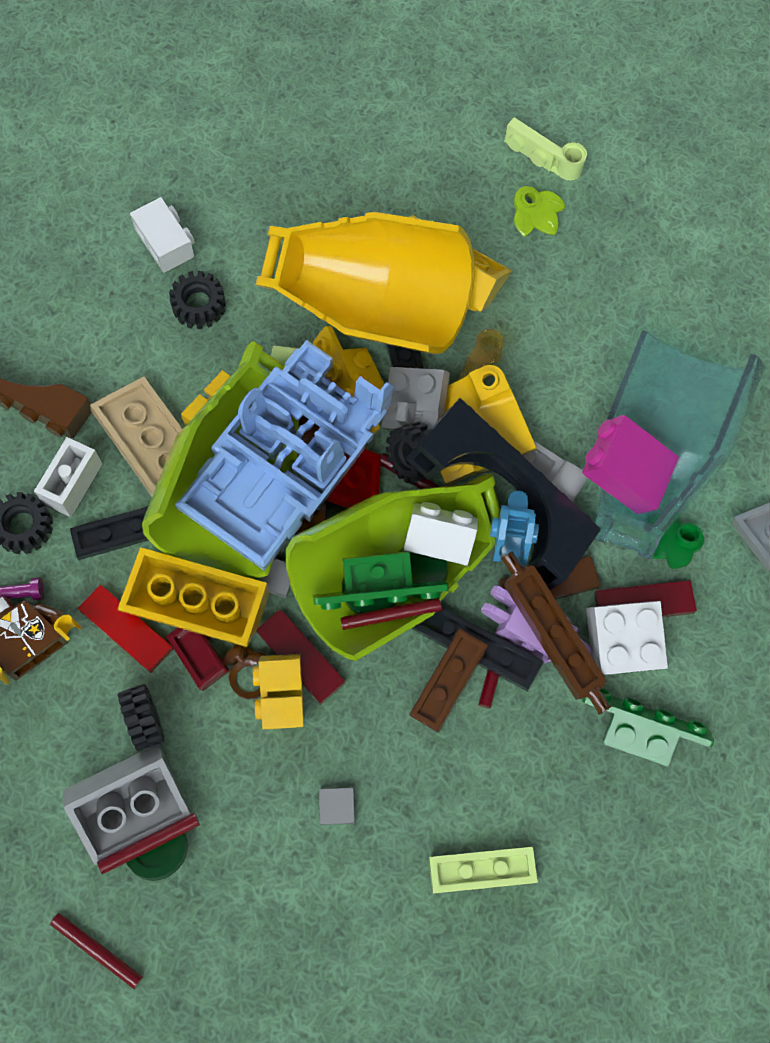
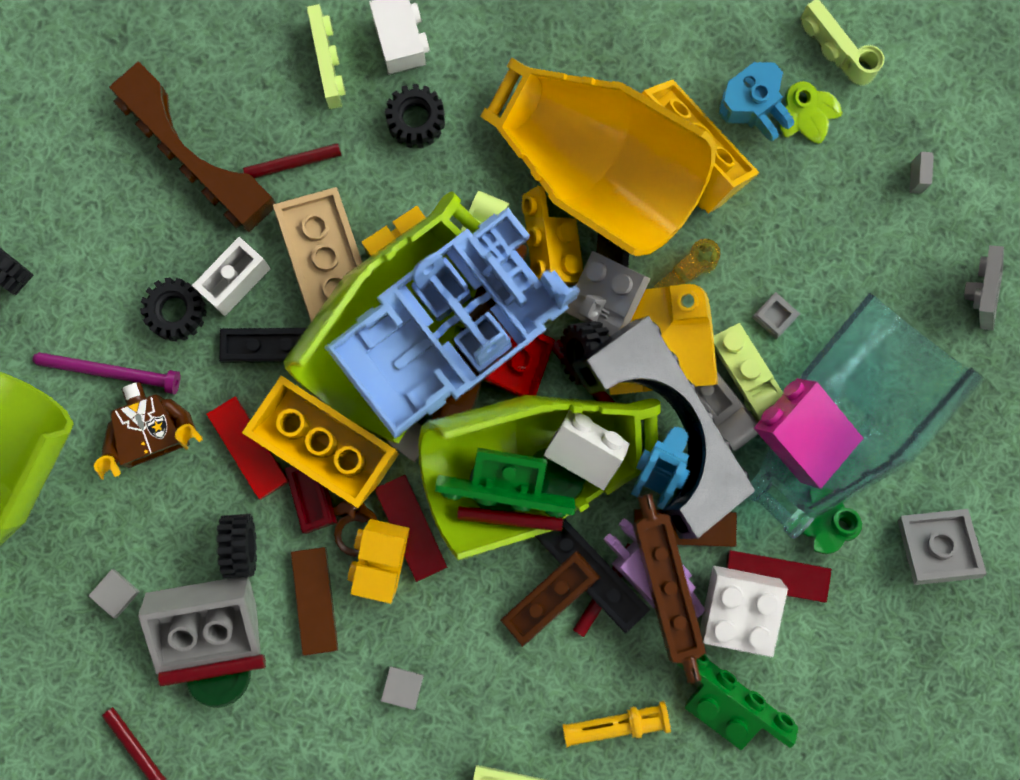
camera: 20 degrees right, 10 degrees up
none -> light grey tile [89,569,140,618]
none -> dark red bar [243,143,342,178]
none -> reddish brown tile [291,547,339,656]
none -> yellowish green plate [307,4,346,109]
none -> yellow pin [562,701,671,747]
none -> yellowish green plate [714,323,783,422]
none -> dark azure hinge [719,62,795,141]
none -> light grey tile [752,292,800,339]
none -> light grey tile [909,152,934,194]
none -> light grey hinge [964,245,1004,331]

